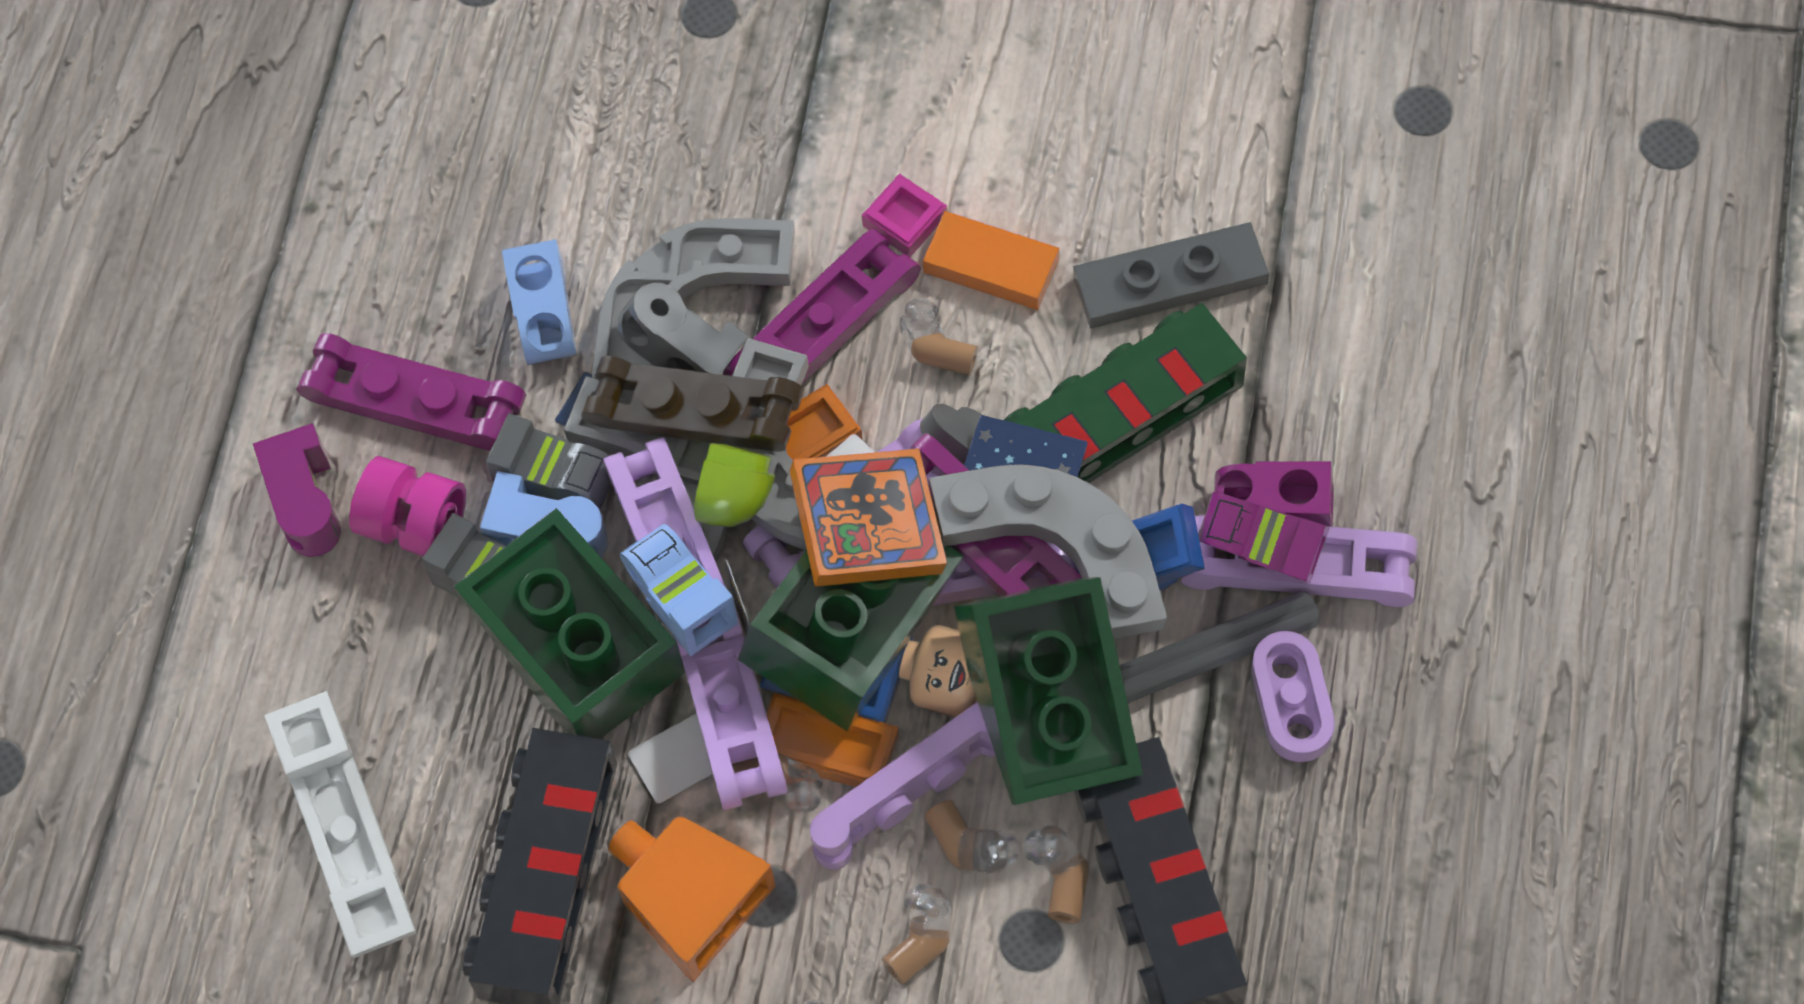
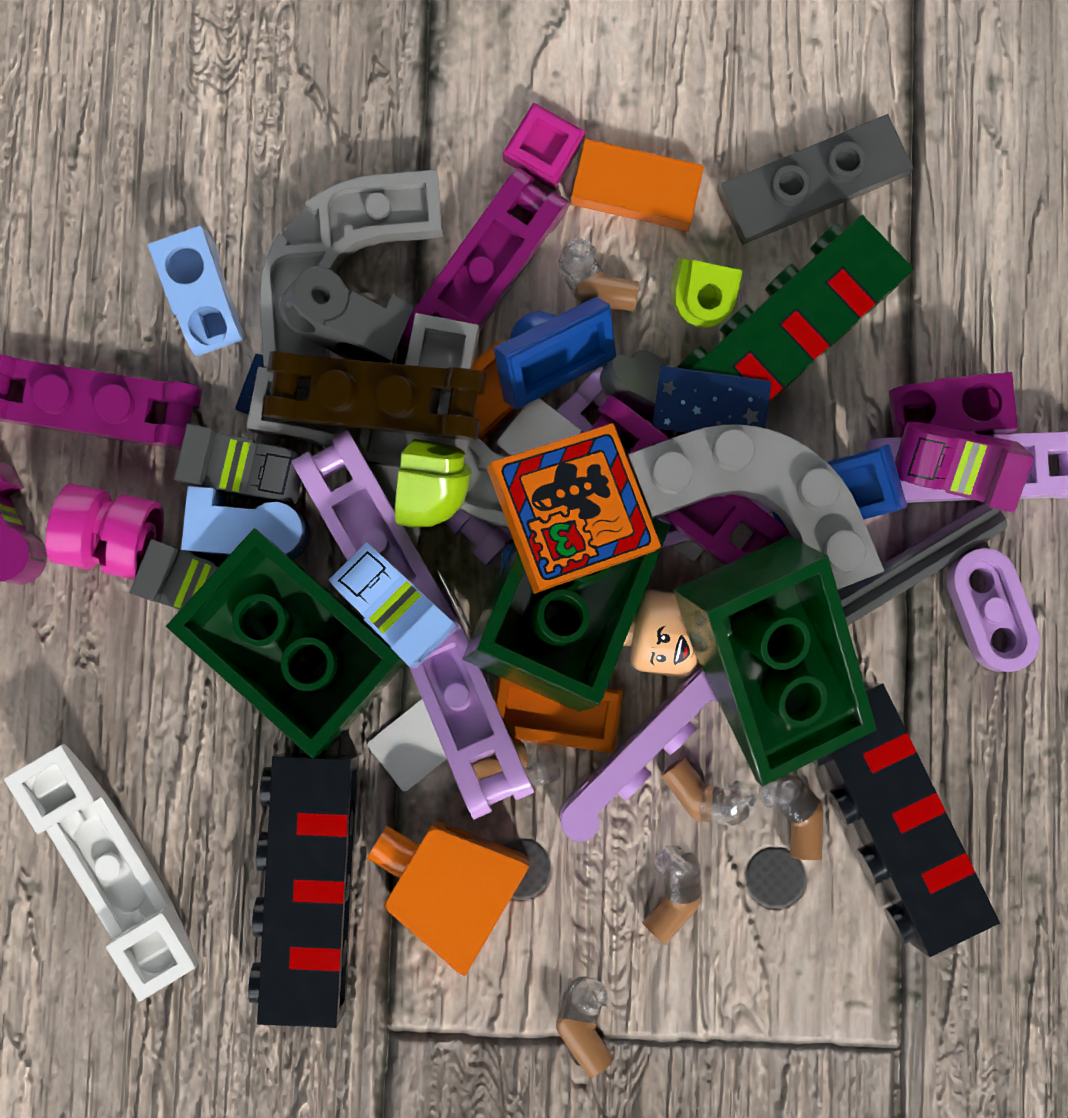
camera: 15 degrees left, 20 degrees up
none -> blue tile [493,297,616,410]
none -> lime piece [670,258,743,327]

